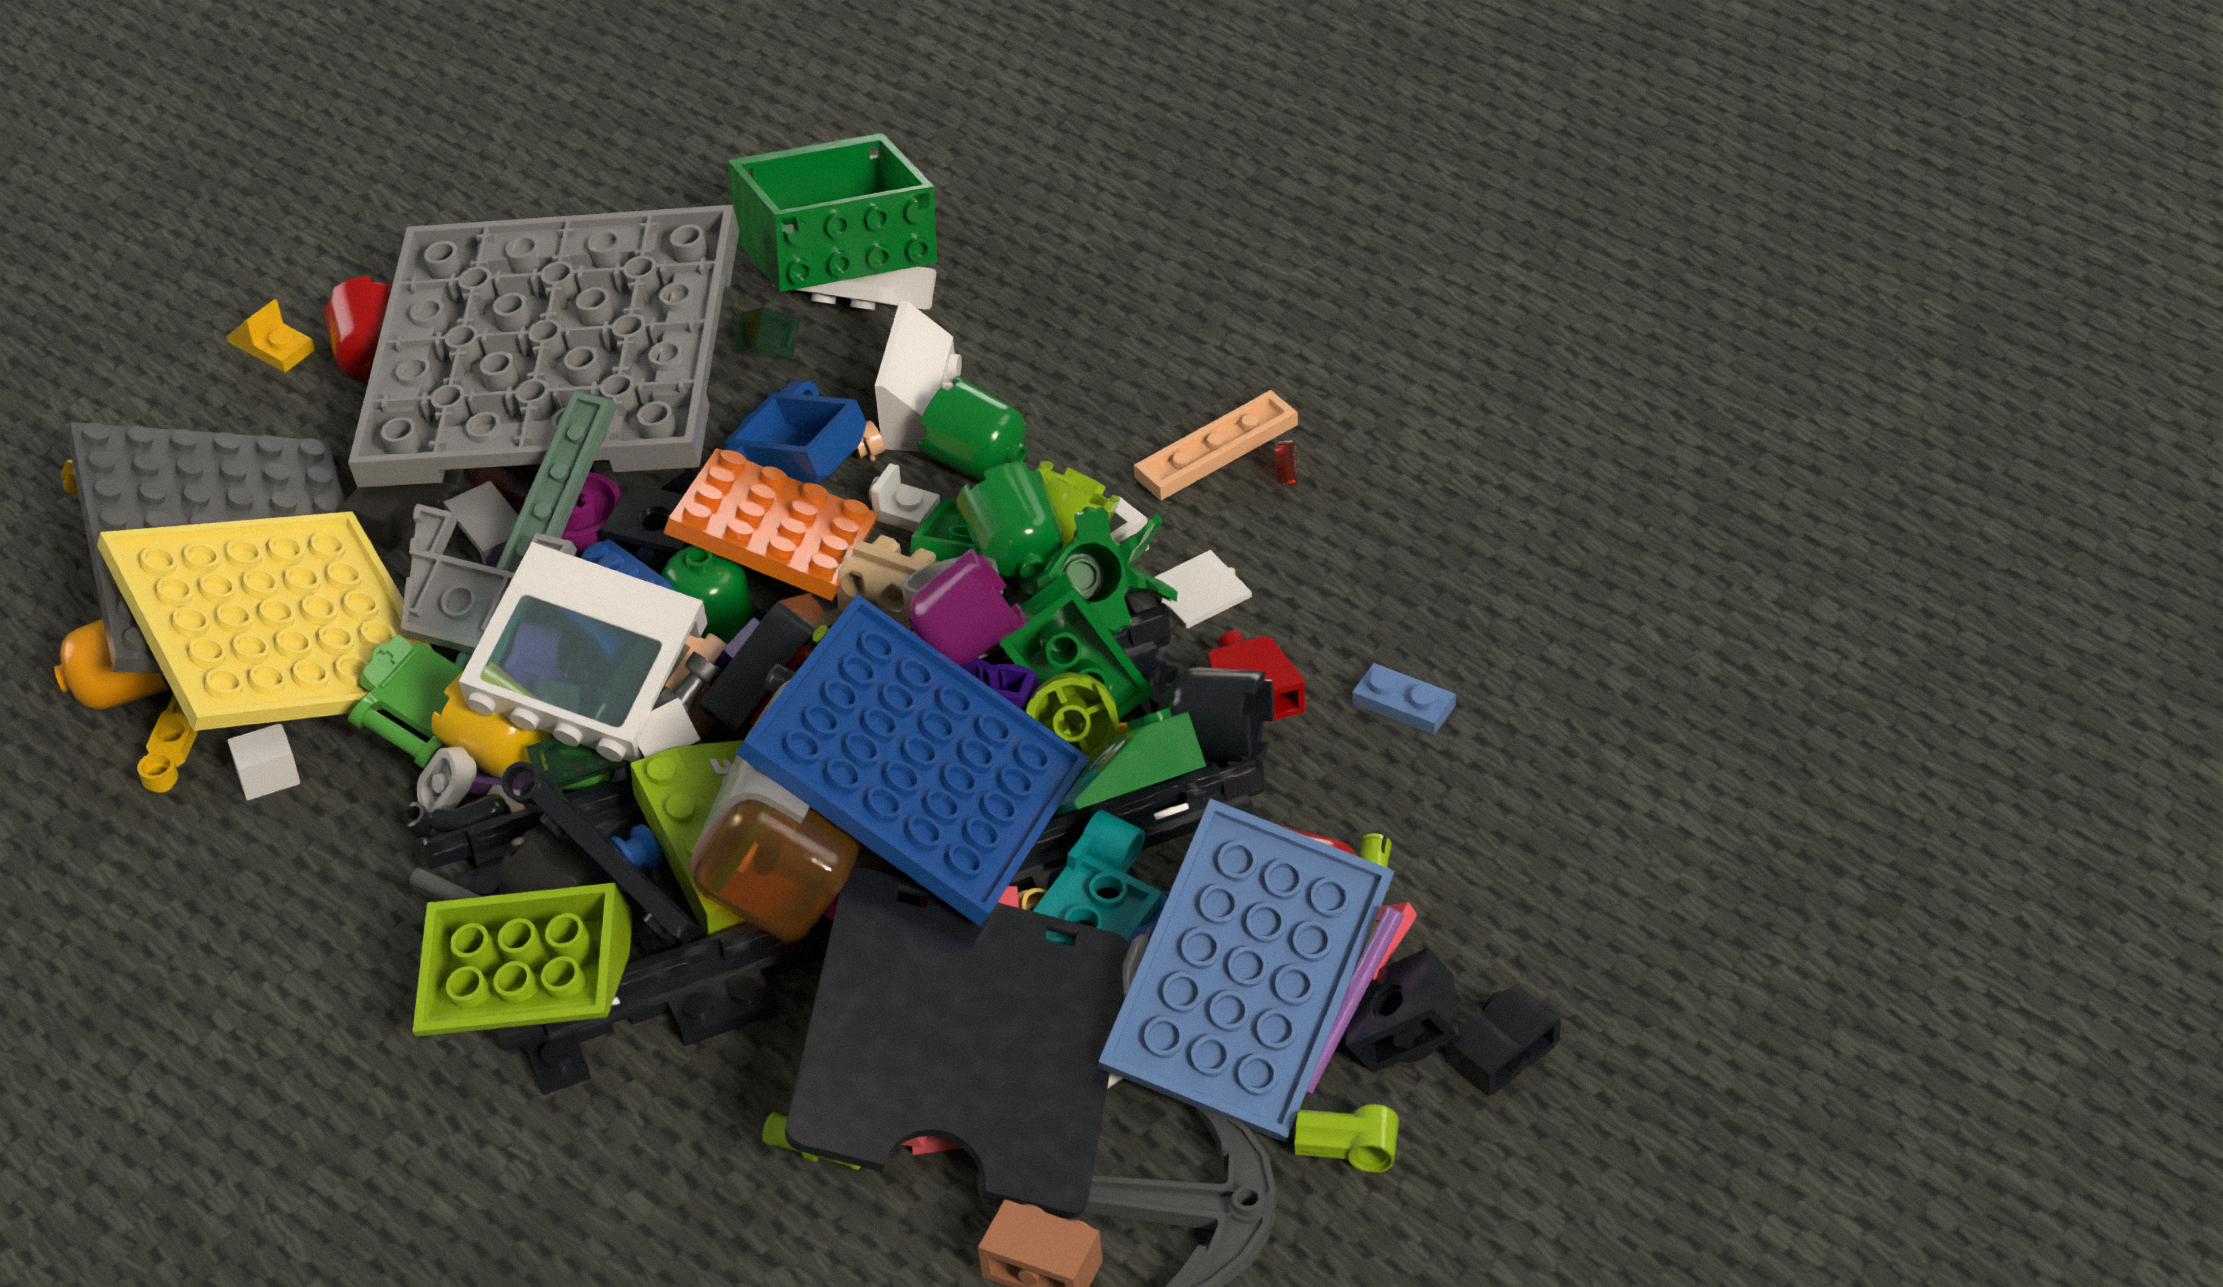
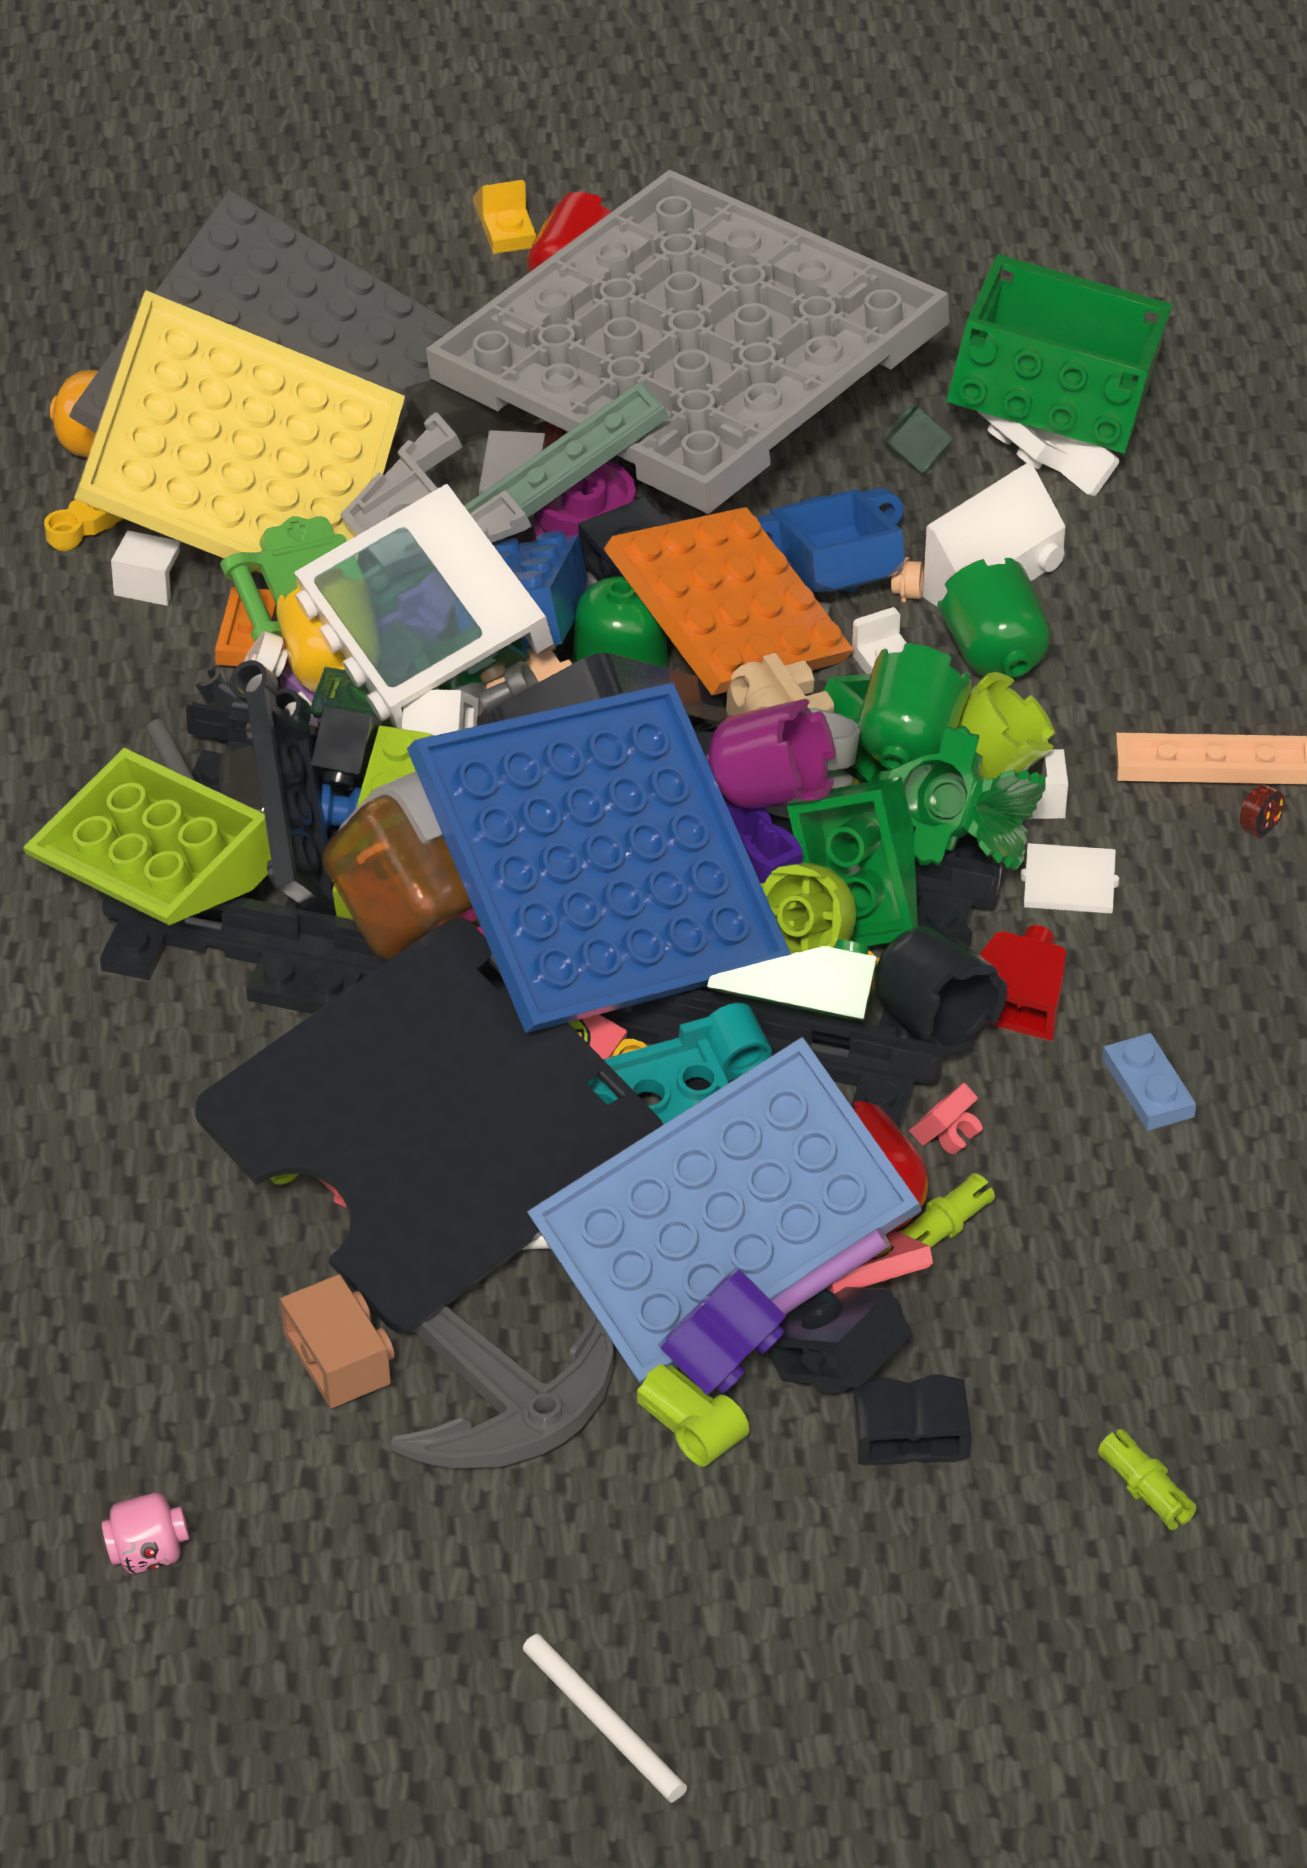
camera: 35 degrees right, 0 degrees up
none -> orange plate [215,587,277,666]
none -> black brick [311,706,385,794]
none -> dark purple brick [658,1267,786,1395]
none -> coral tile [909,1083,983,1154]
none -> lime pin [1098,1429,1196,1530]

